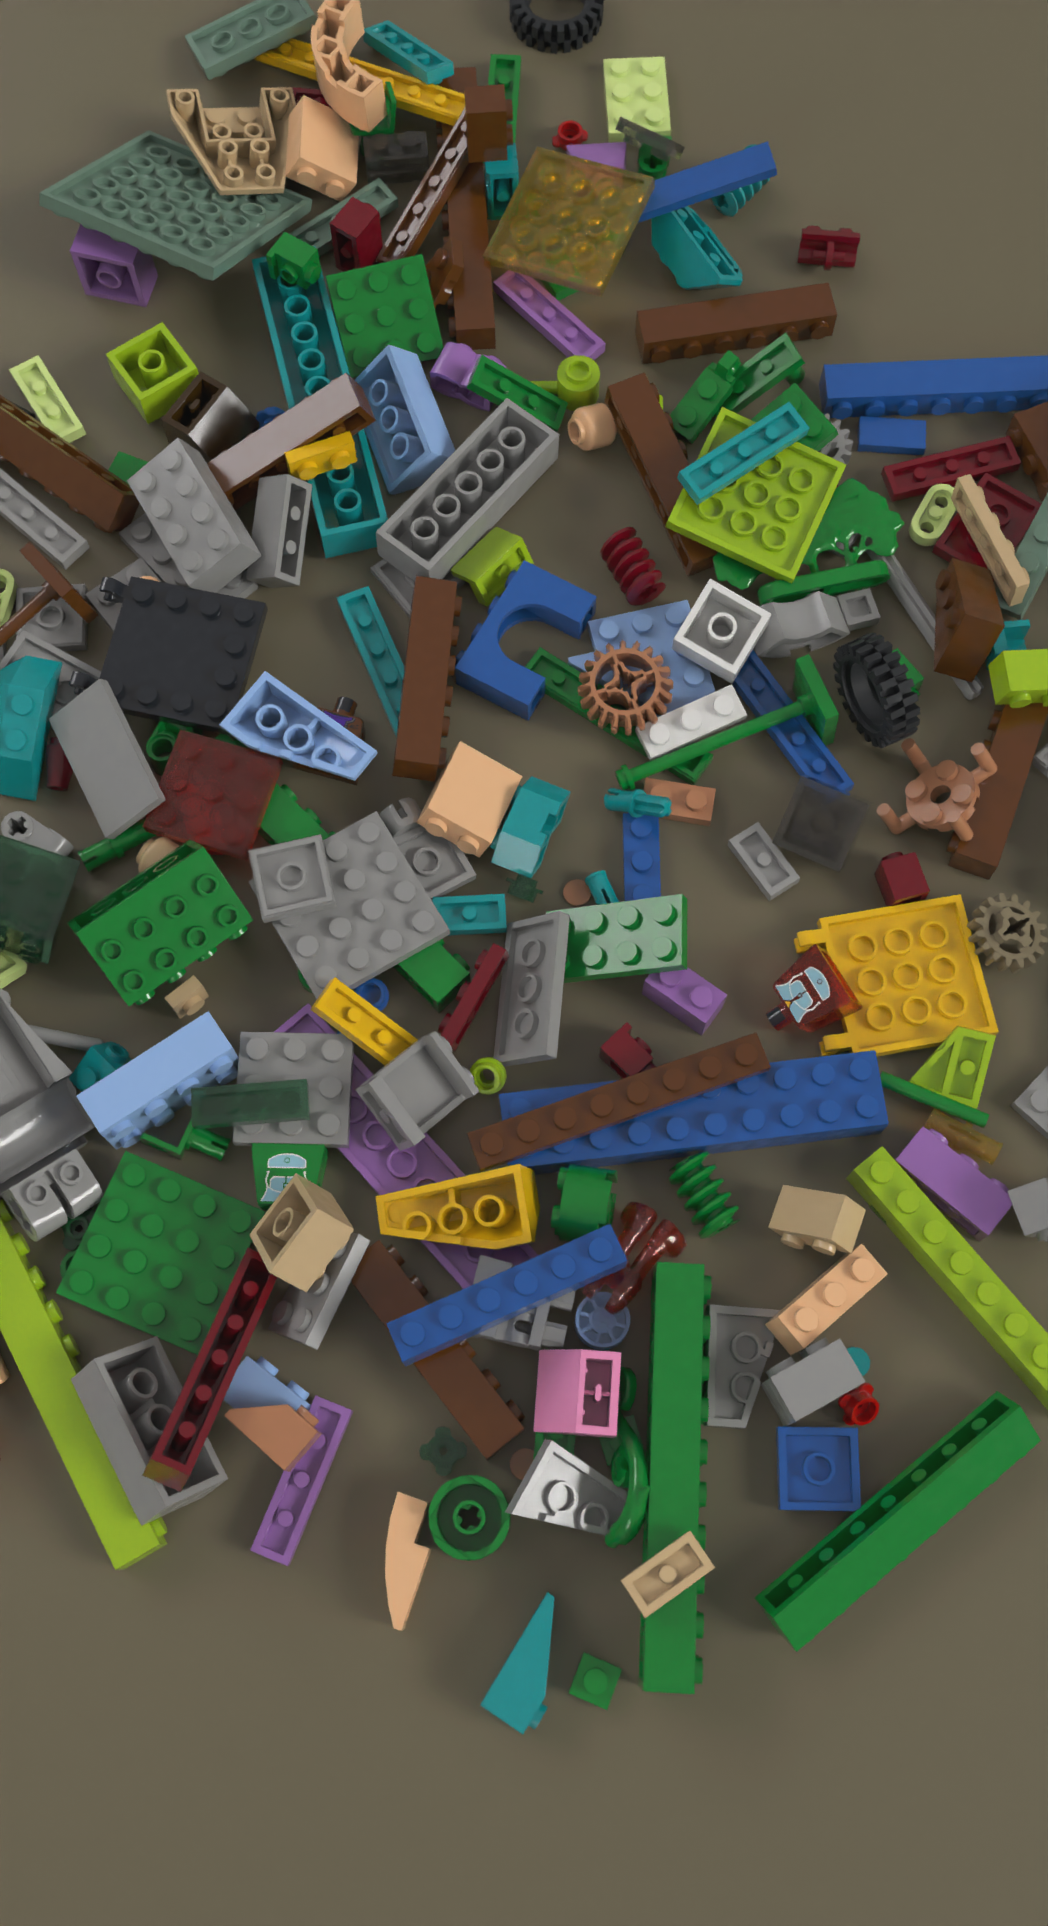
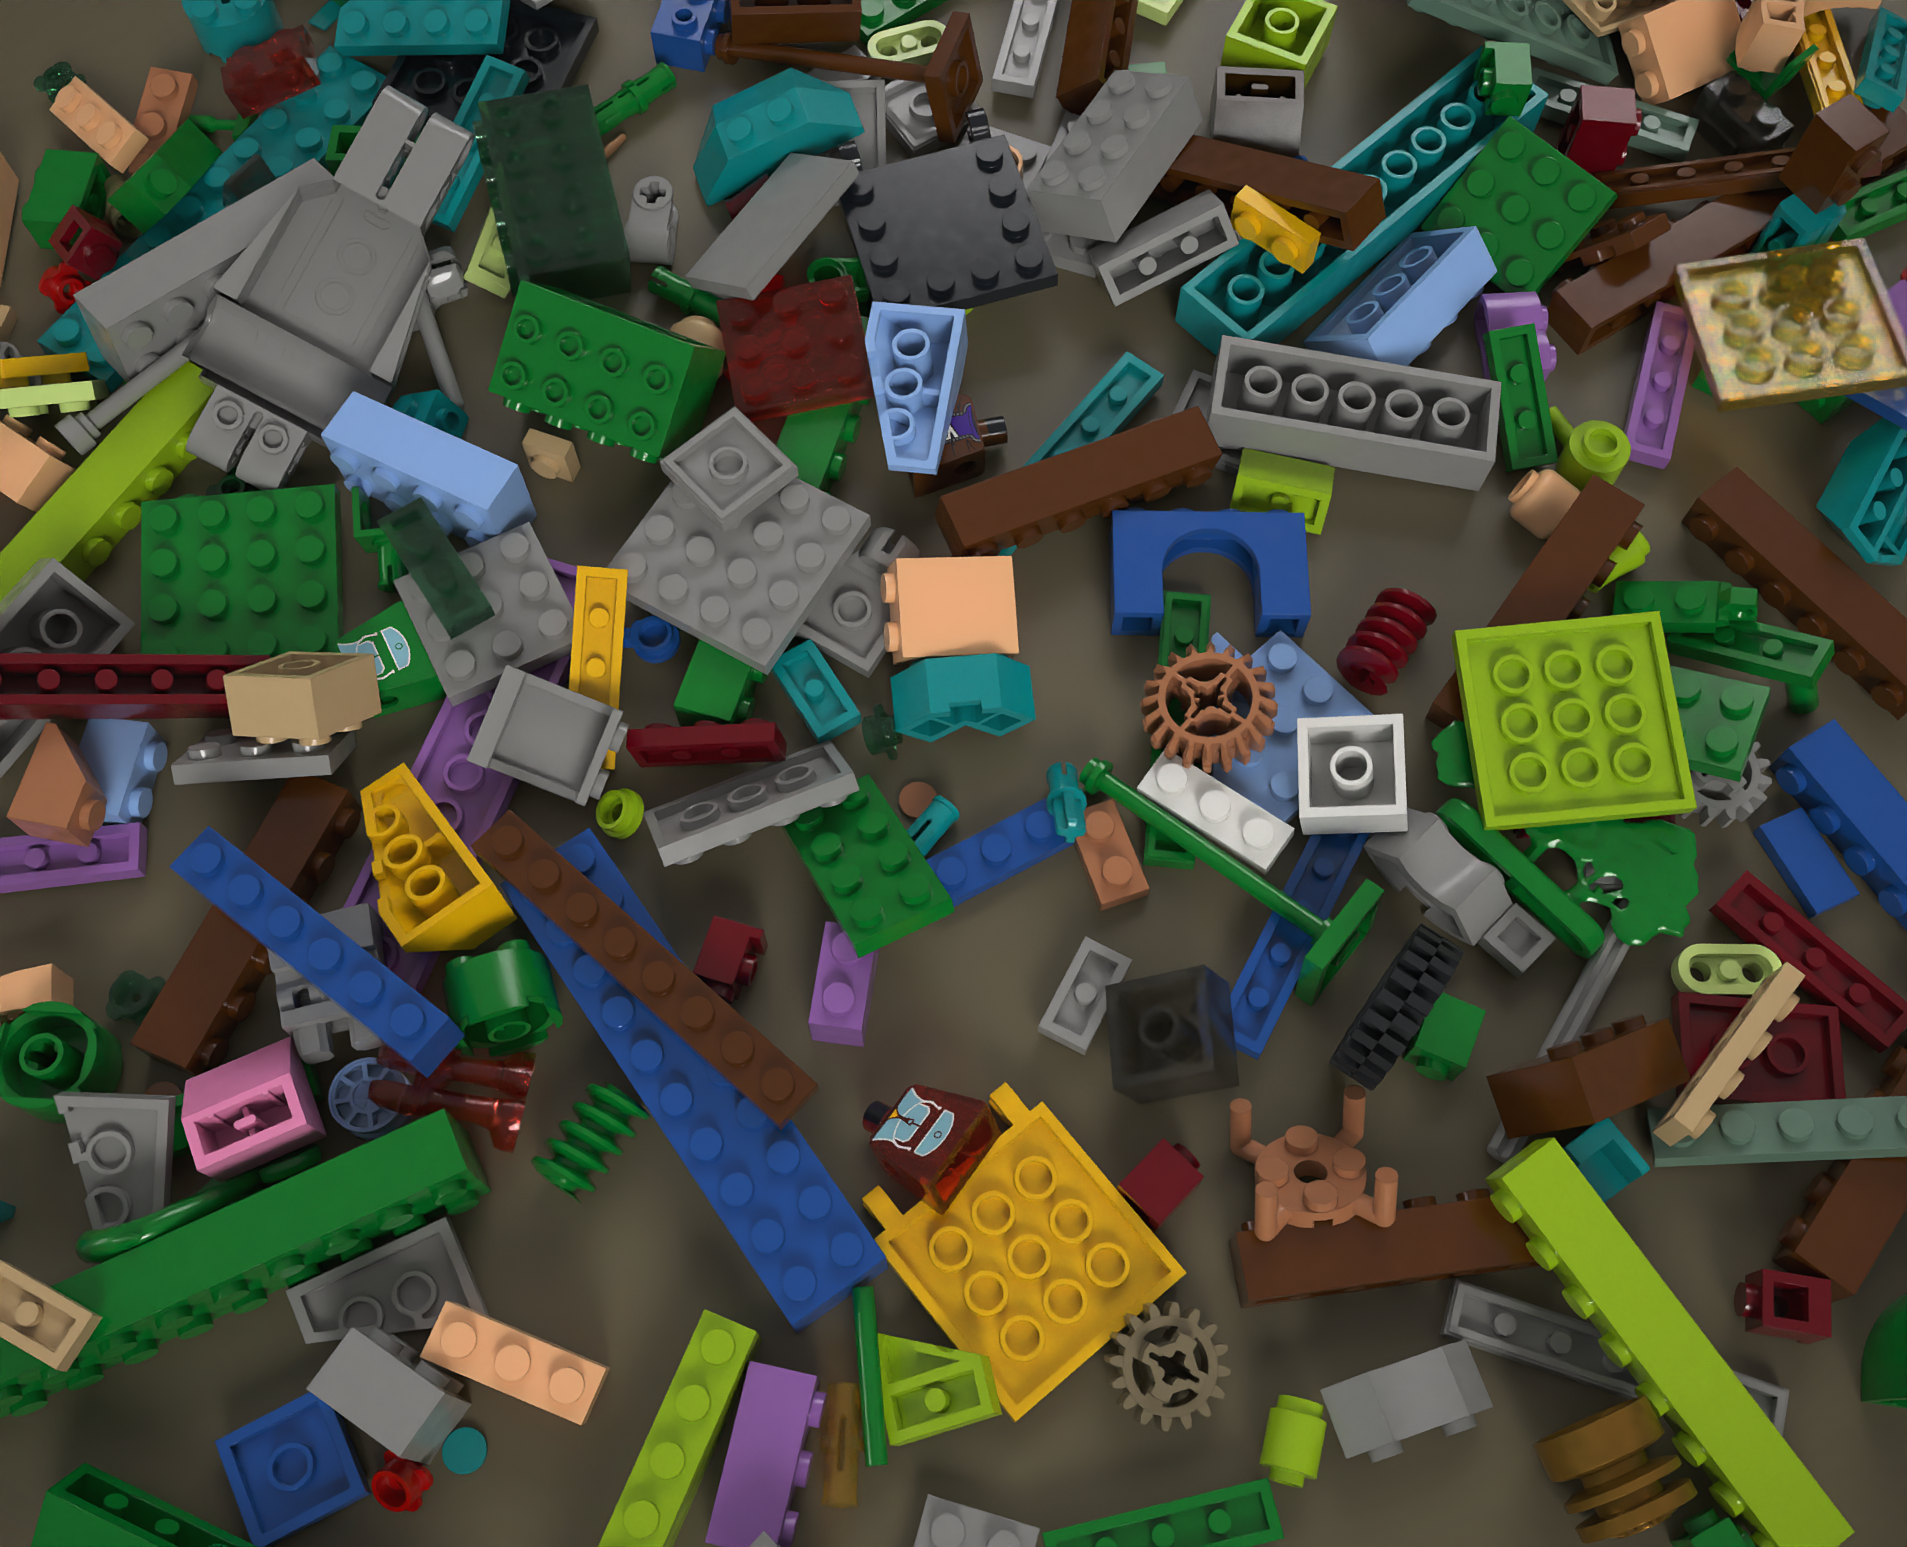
camera: 60 degrees right, 5 degrees down
teal plate [677,402,810,505] -> none
tan brick [768,1185,866,1255] -> none

